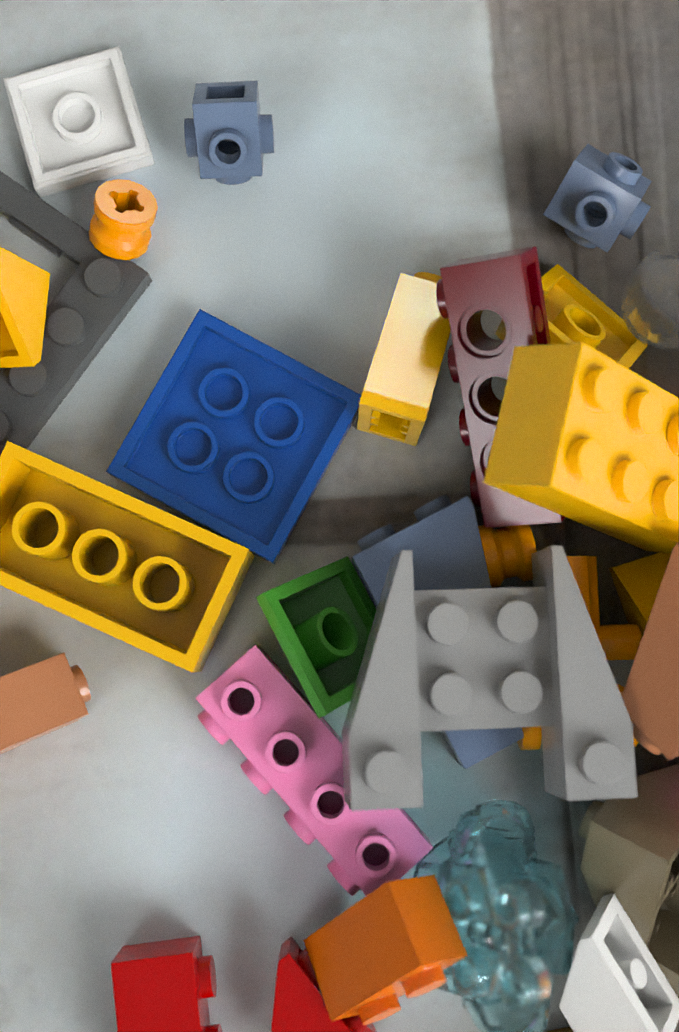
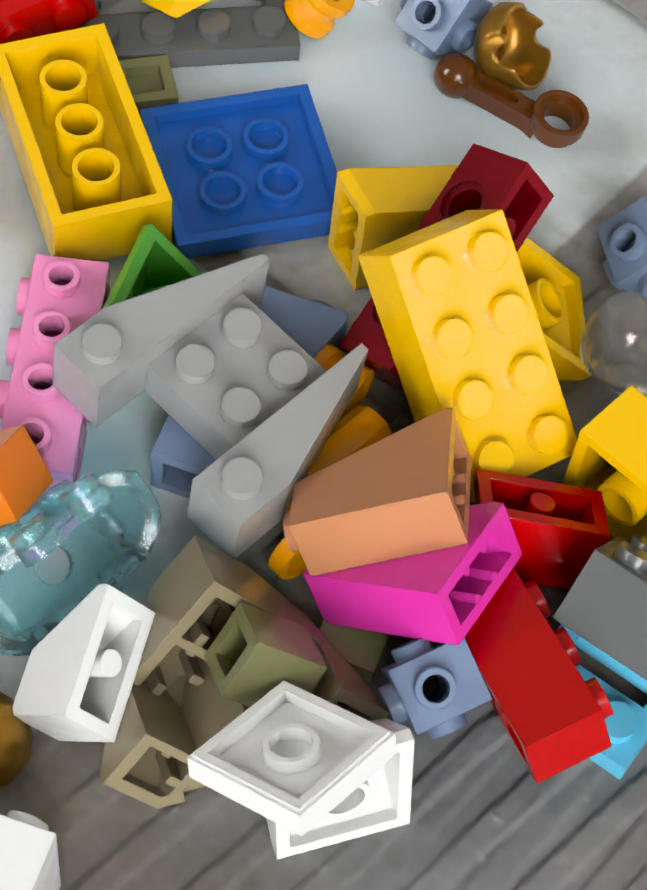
camera: 40 degrees right, 25 degrees down
none -> olive tile [119,55,179,114]
none -> reddish brown piece [434,53,589,148]
none -> pearl gold hair [474,2,551,90]

